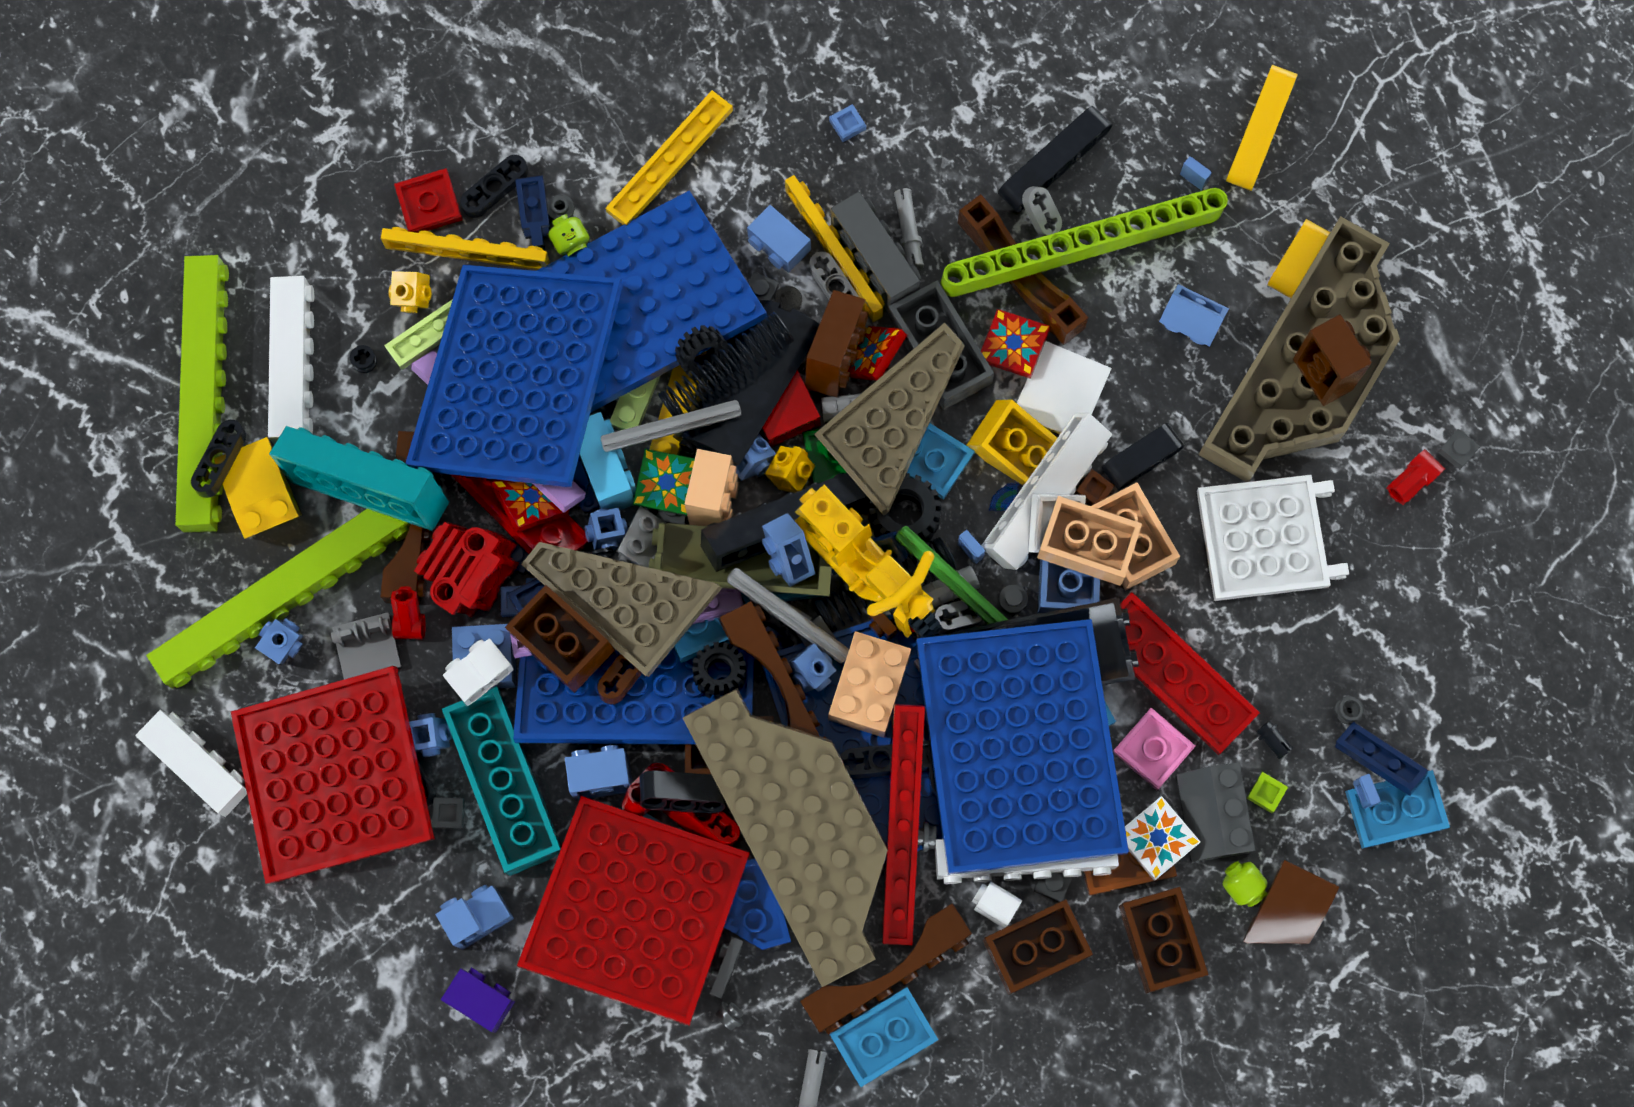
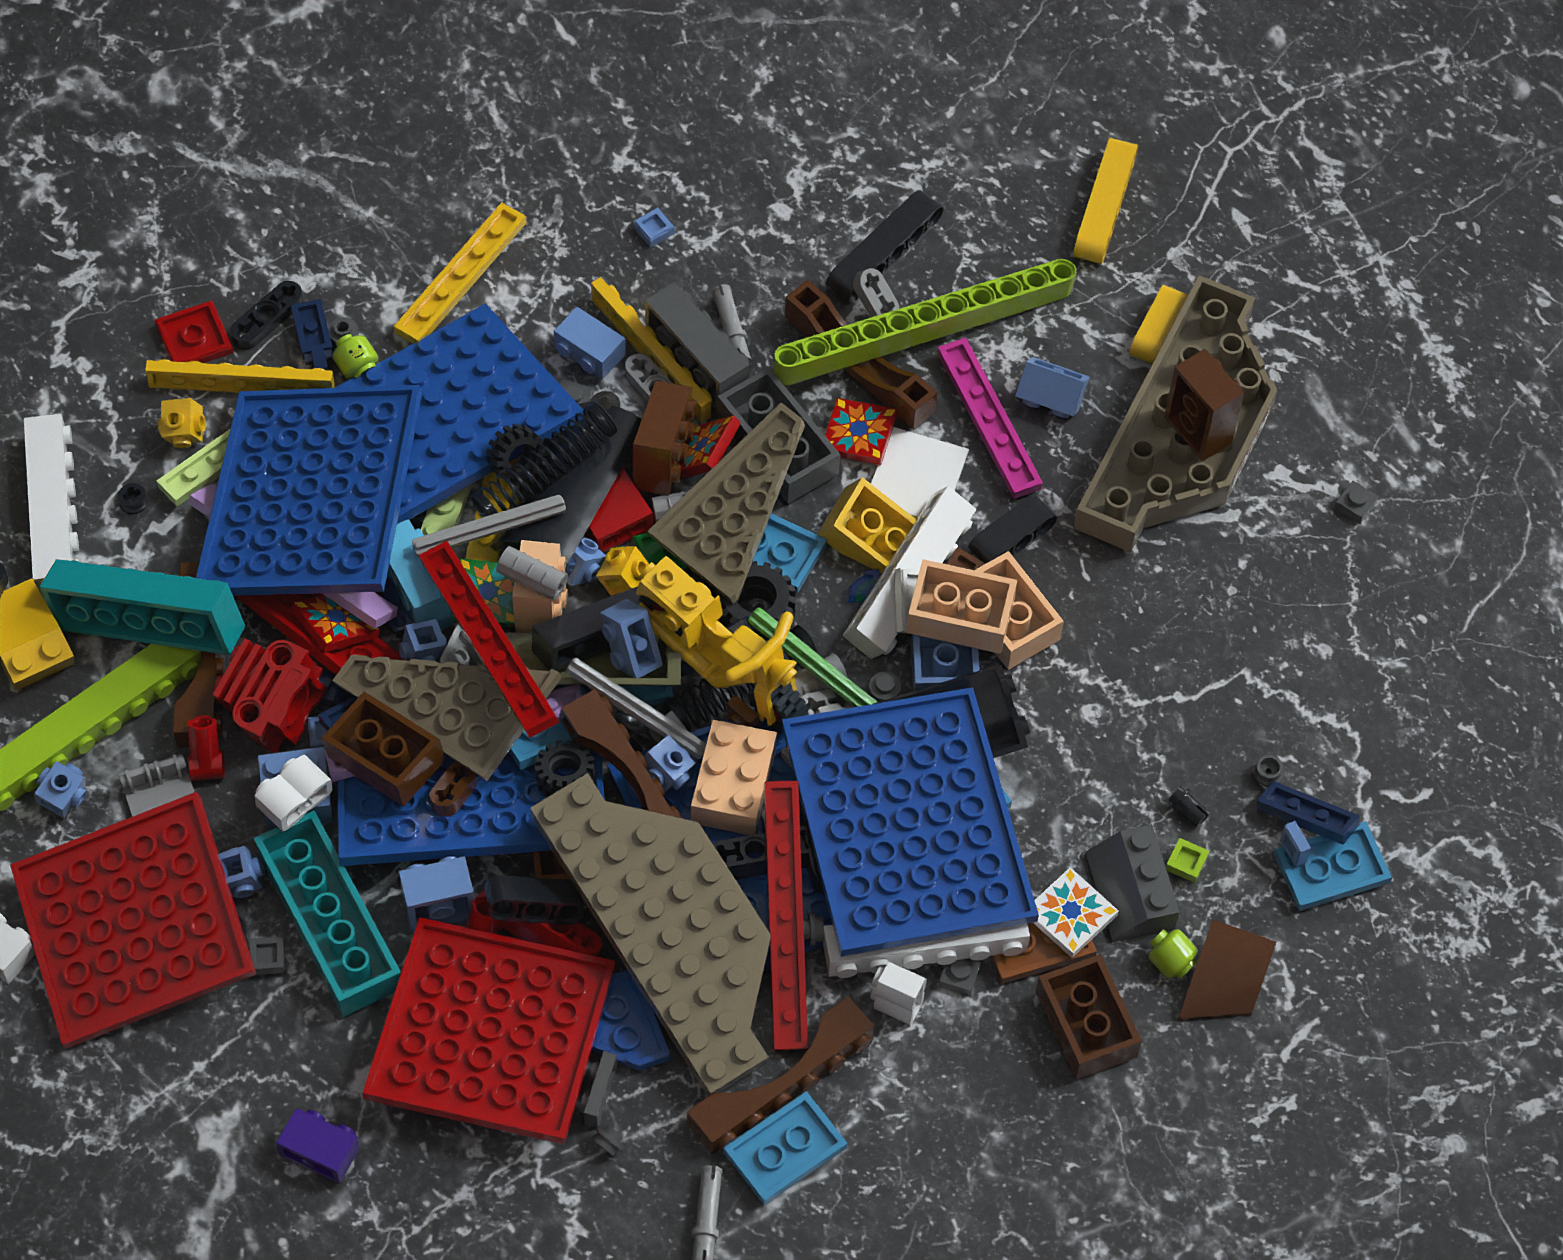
camera: 10 degrees left, 15 degrees down
medium blue brick [435,885,514,950] -> none
medium blue tile [958,530,985,564] -> none
reddish brown brick [983,899,1093,995] -> none
bright pink tile [1113,708,1196,790] -> none
red plate [1120,592,1260,755] -> none
medium blue tile [1180,157,1211,191] -> none
white plate [1197,475,1349,601] -> none
red piece [1386,449,1445,505] -> none
none -> red plate [418,541,559,738]
none -> light grey axle [496,546,568,600]
none -> dark pink plate [937,337,1043,499]

